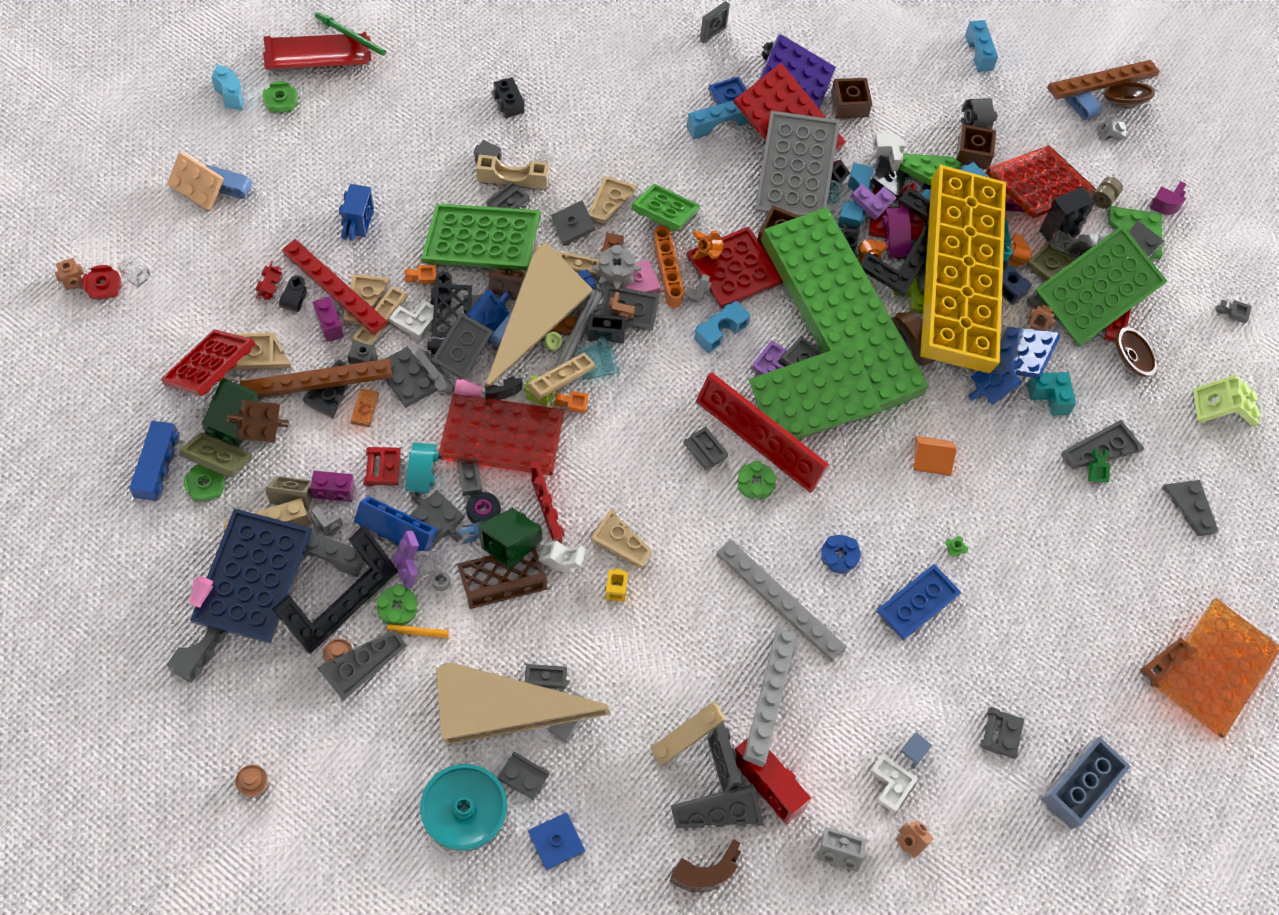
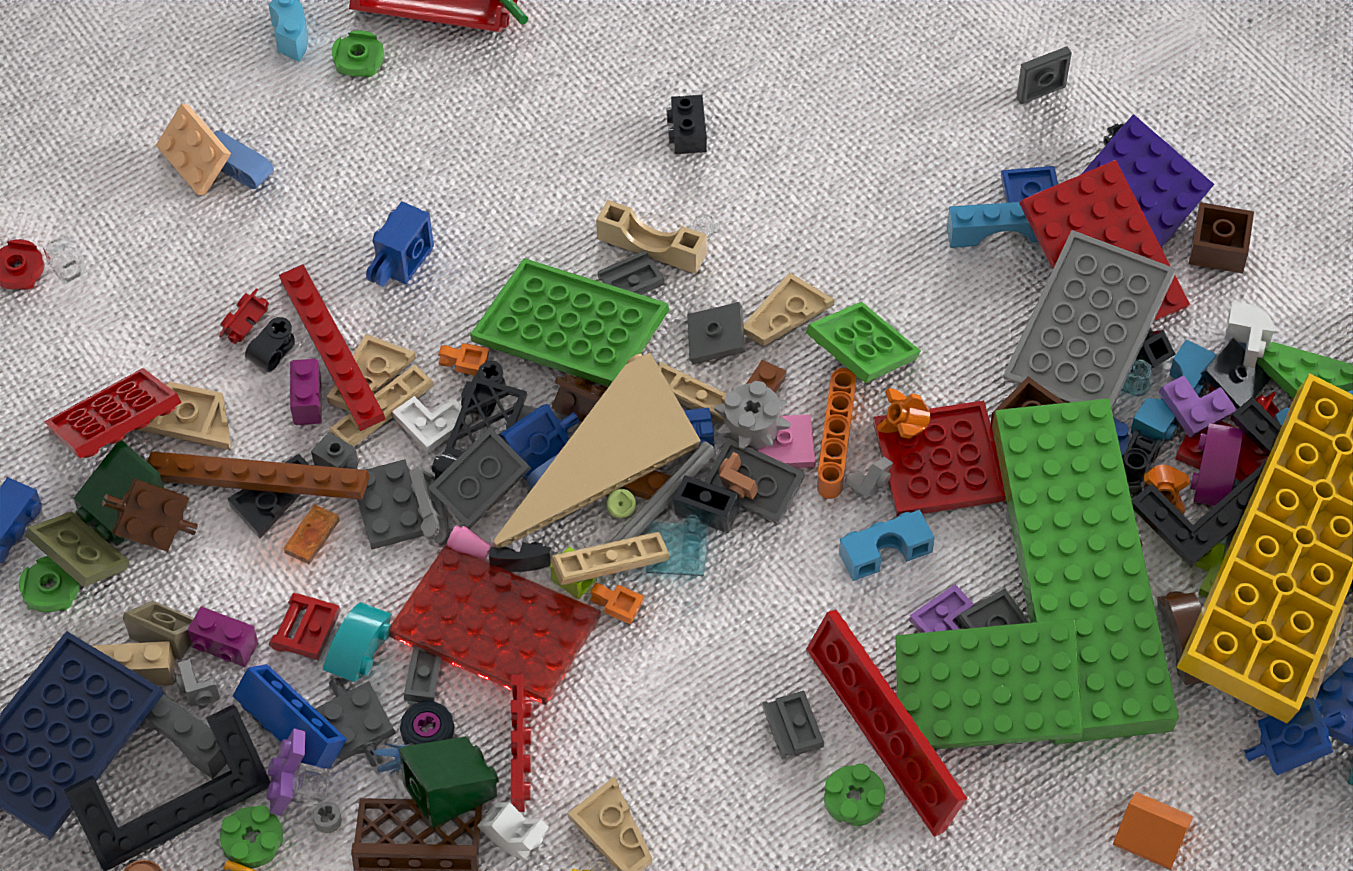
camera: 25 degrees right, 5 degrees down
dark grey brick [473,140,502,163] -> none

